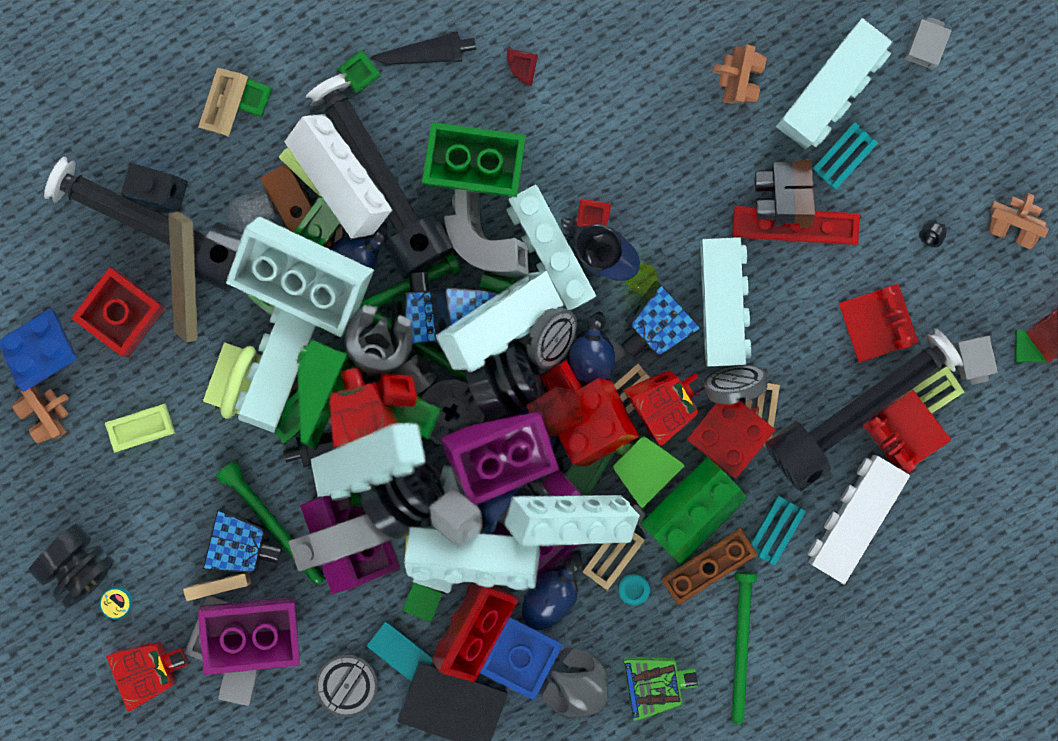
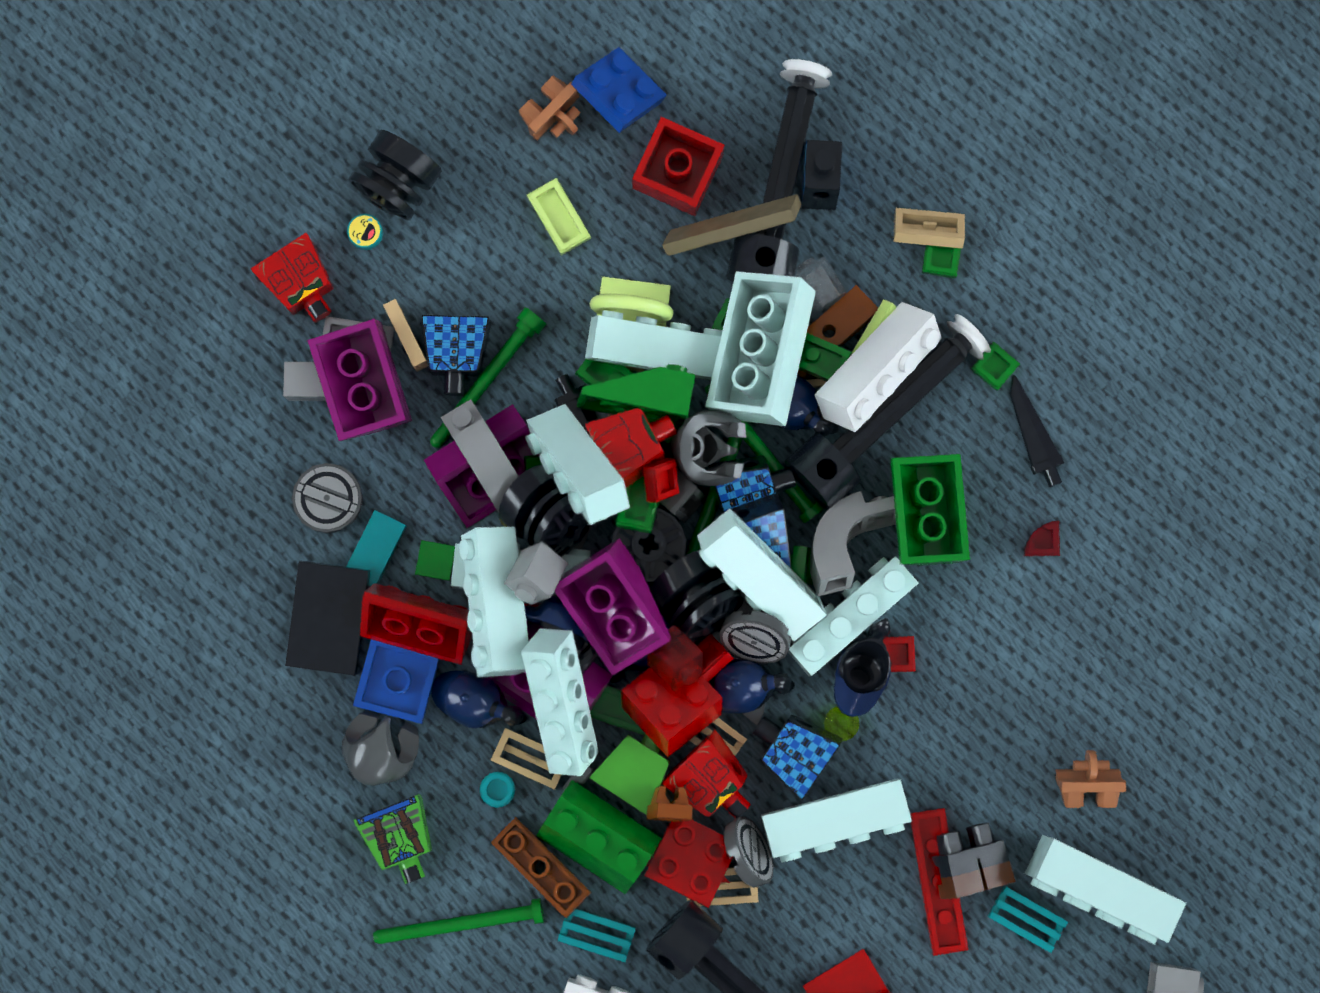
camera: 75 degrees right, 5 degrees down
none -> dark orange tile [647,786,692,822]

